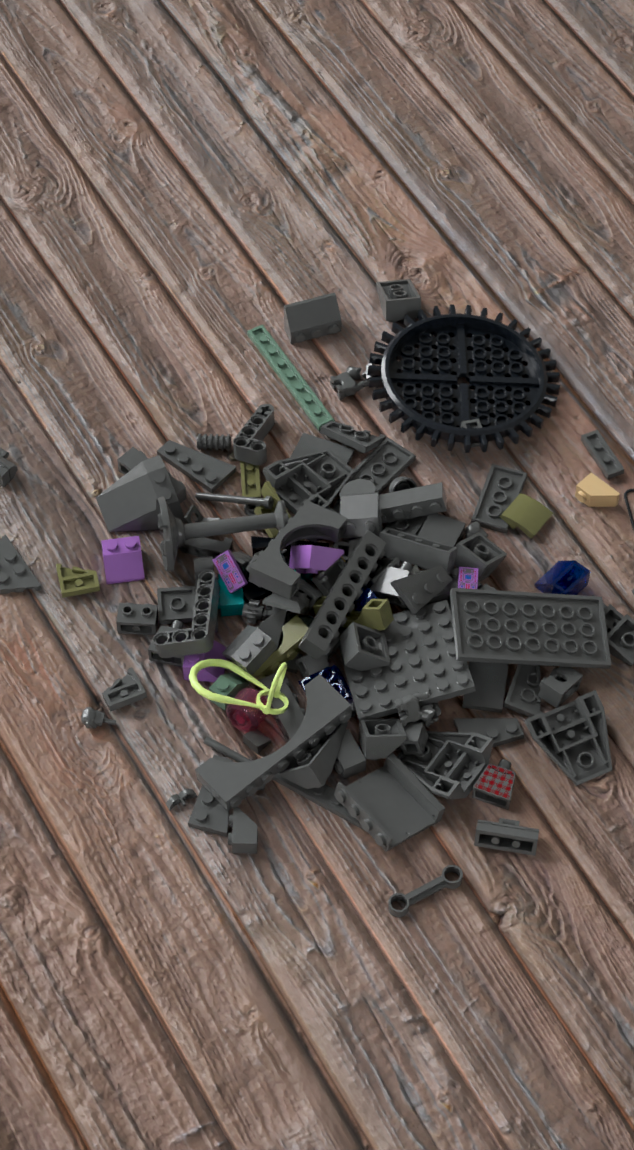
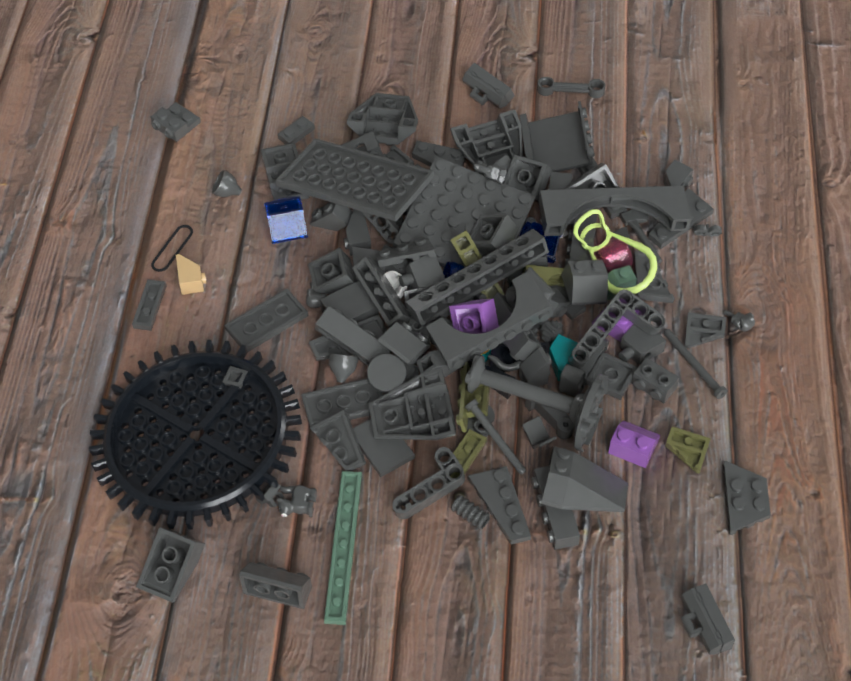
camera: 145 degrees left, 0 degrees up
medium lavender tile [213,550,248,593] -> none
medium lavender tile [458,567,478,589] -> none
dark grey torso [472,759,516,810] -> none
olive slope [500,493,553,539] -> none
none -> dark grey wing [633,251,675,303]
none -> dark grey bar [664,329,728,399]

